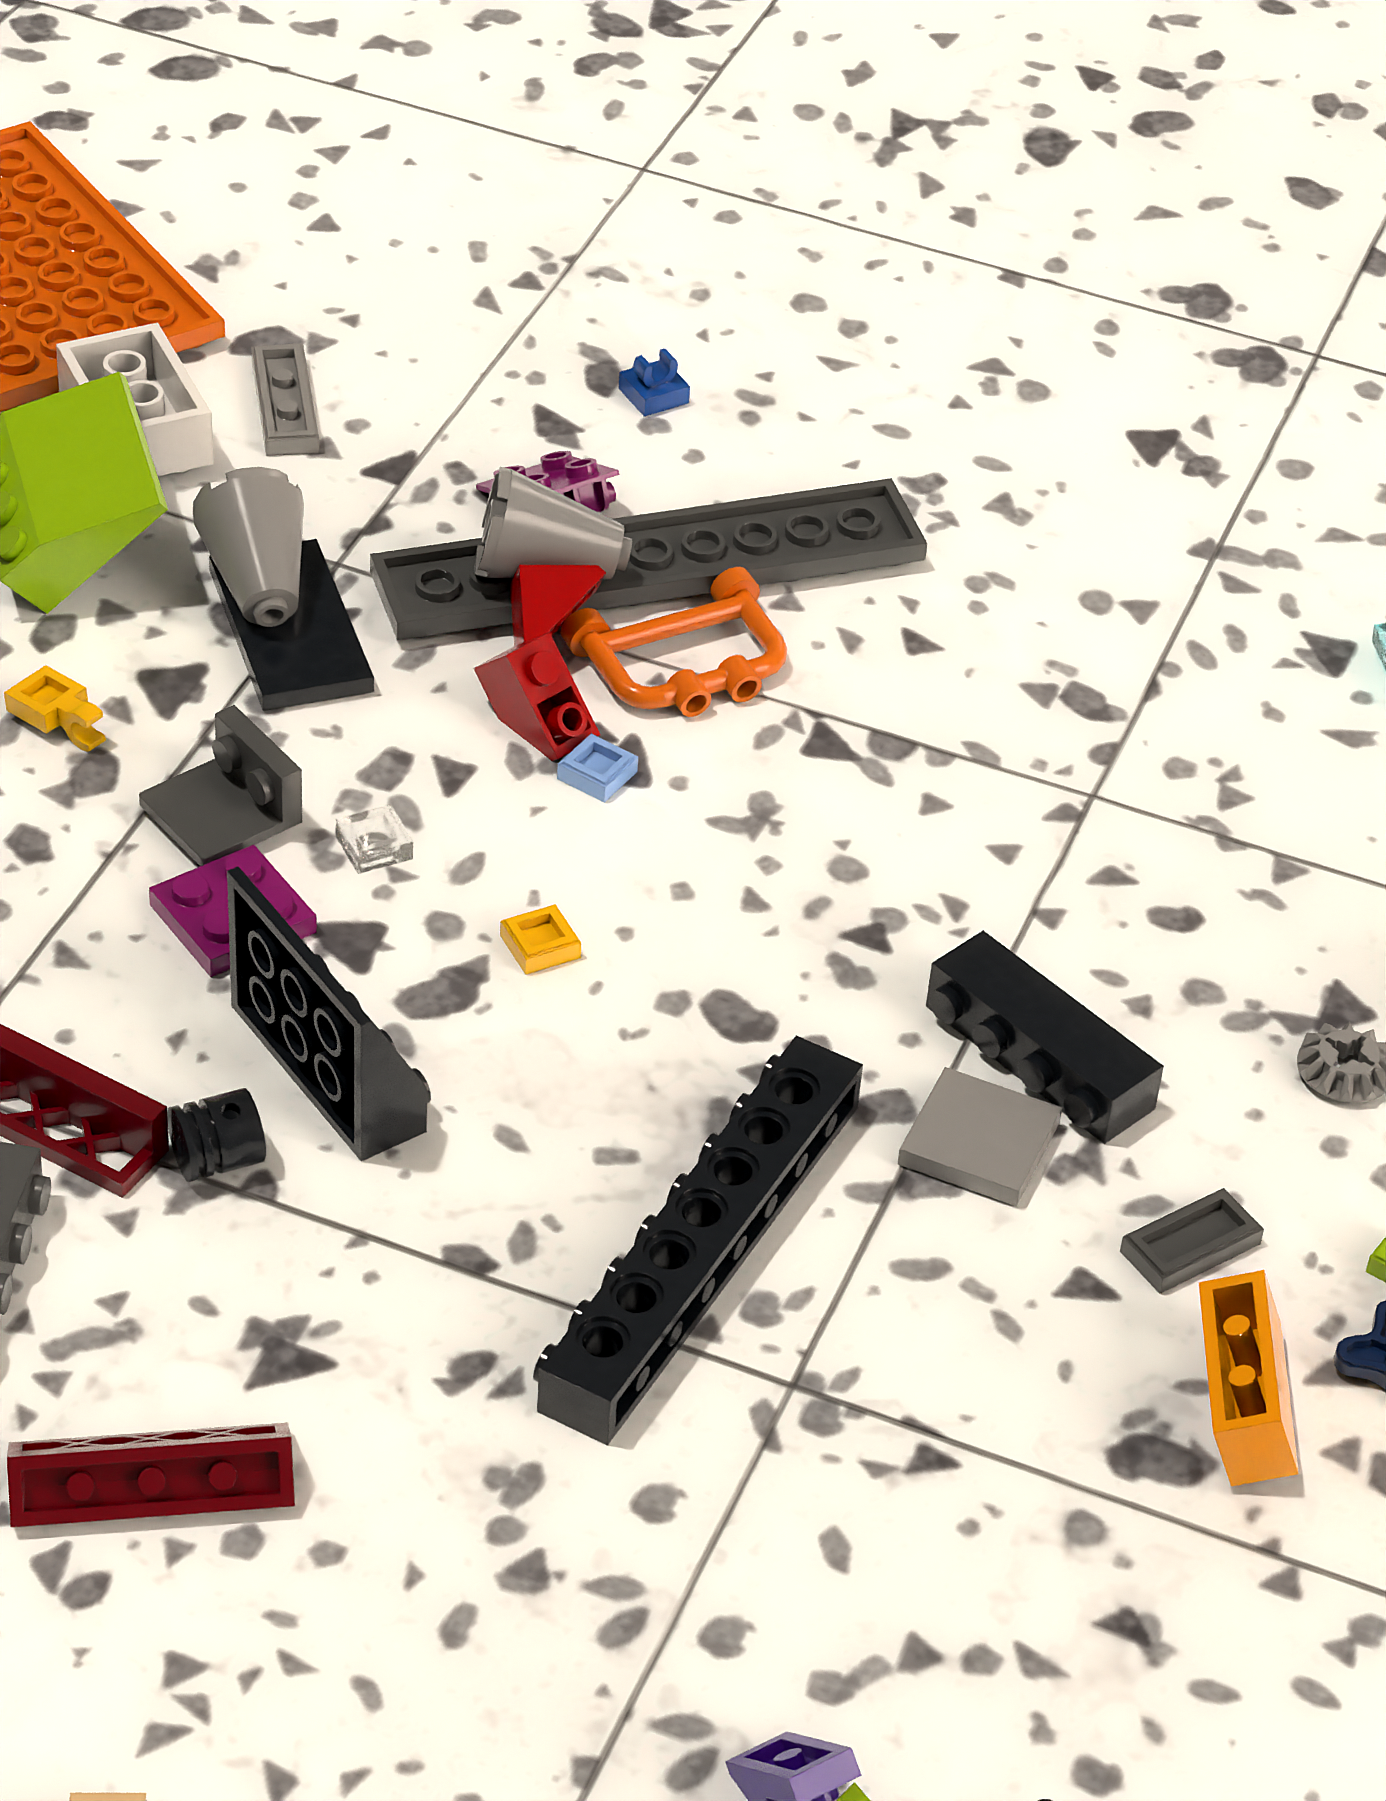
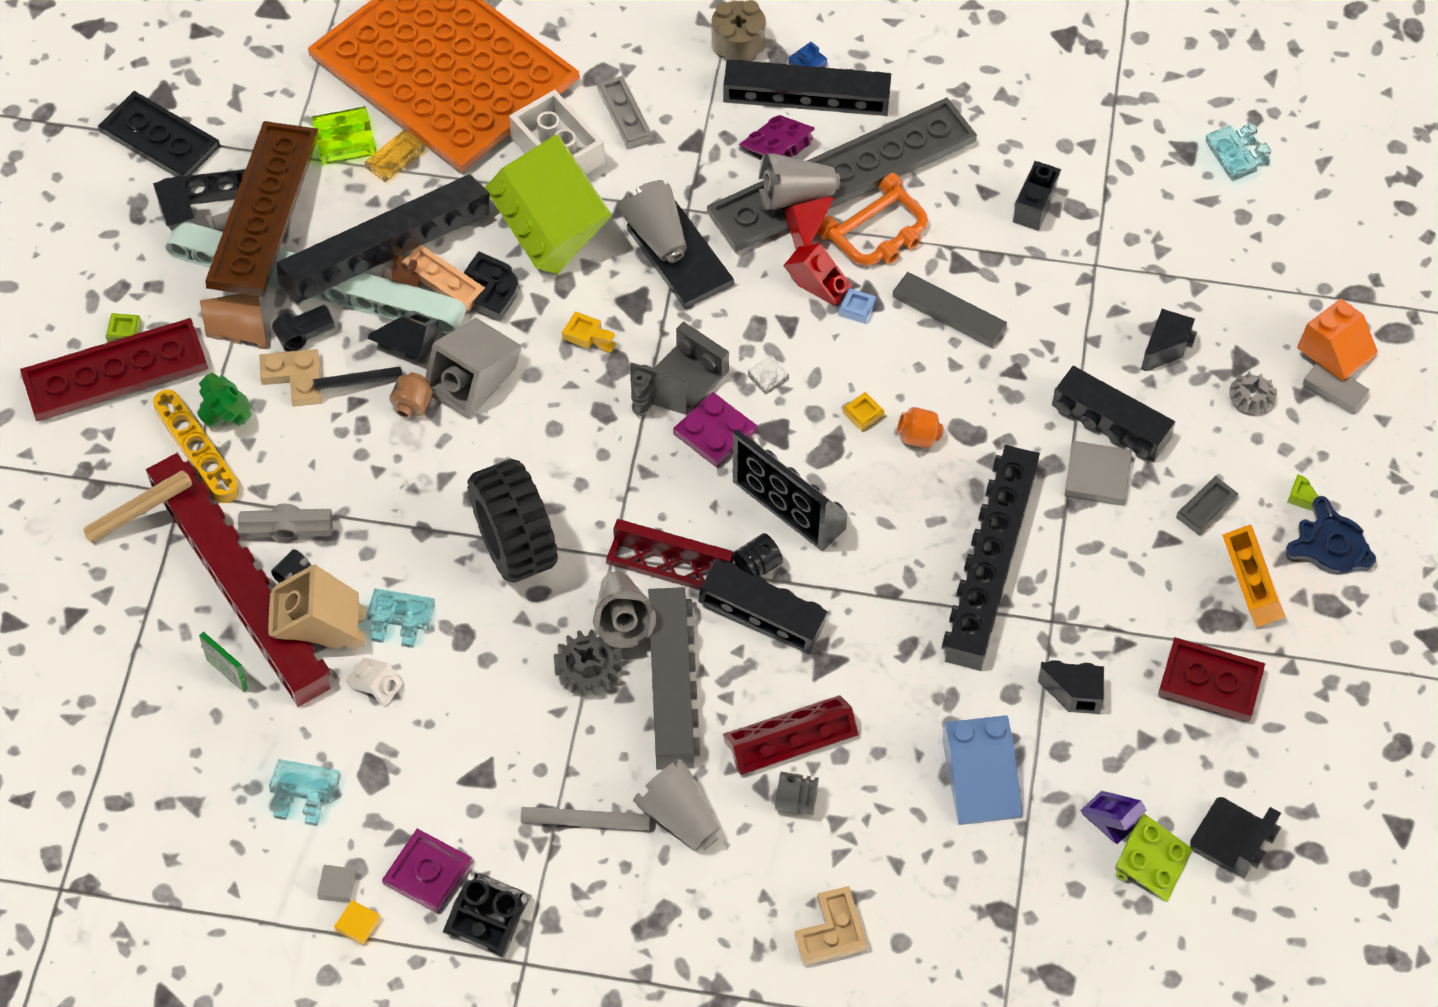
camera: 10 degrees left, 15 degrees up
none -> dark grey hinge [630,362,687,416]
none -> black brick [698,559,828,654]
none -> dark tan brick [711,0,766,61]
none -> black brick [723,59,892,116]
none -> dark grey piece [775,771,819,816]
none -> dark grey tile [892,271,1007,348]
none -> orange head [897,407,943,449]
none -> medium blue slope [942,715,1022,825]
none -> black slope [1013,160,1061,231]
none -> black slope [1038,660,1104,714]
none -> black slope [1141,308,1197,371]
none -> dark red plate [1158,637,1266,722]

